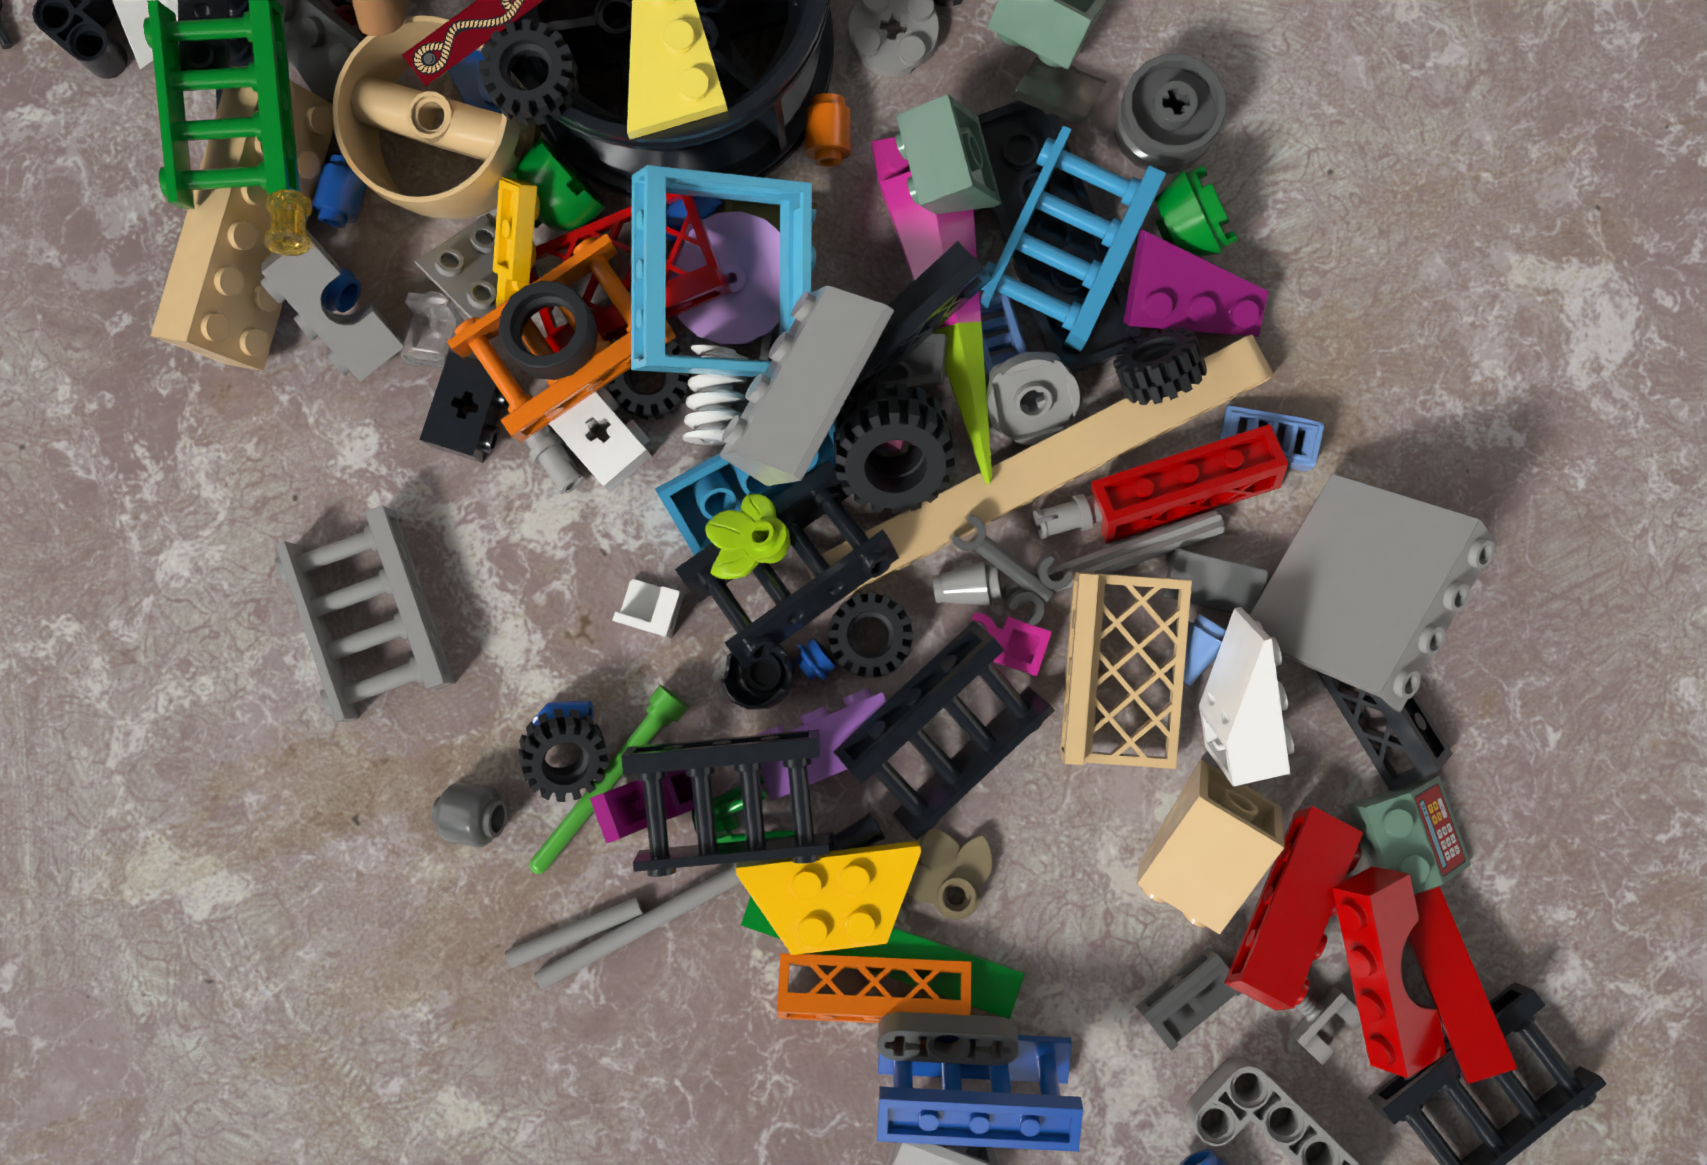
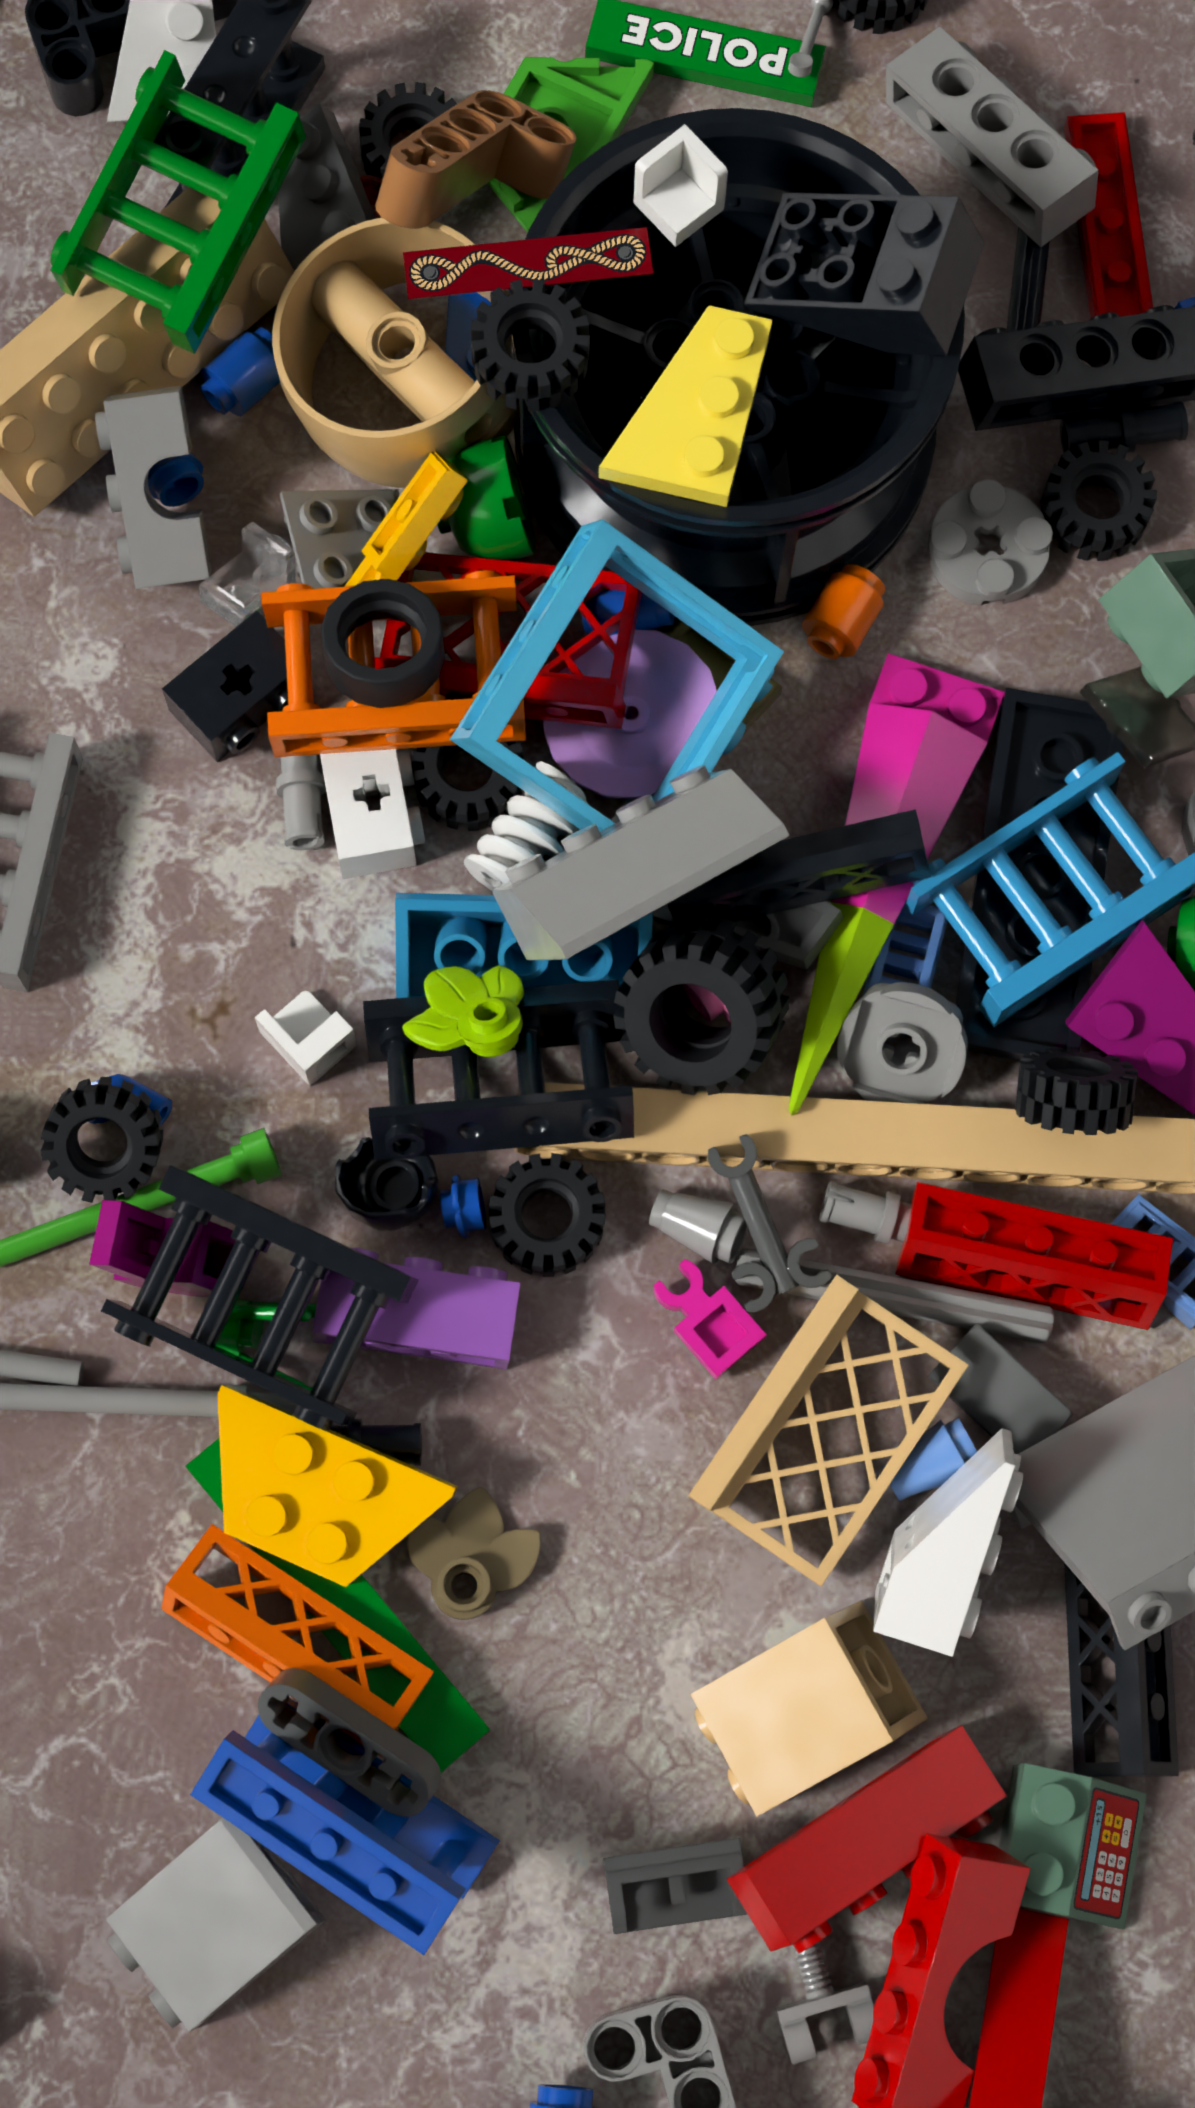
camera: 25 degrees right, 10 degrees down
clear yellow bush [264,190,312,256] -> none
black fence [833,621,1055,841] -> none
sand green slope [895,94,1002,214] -> none

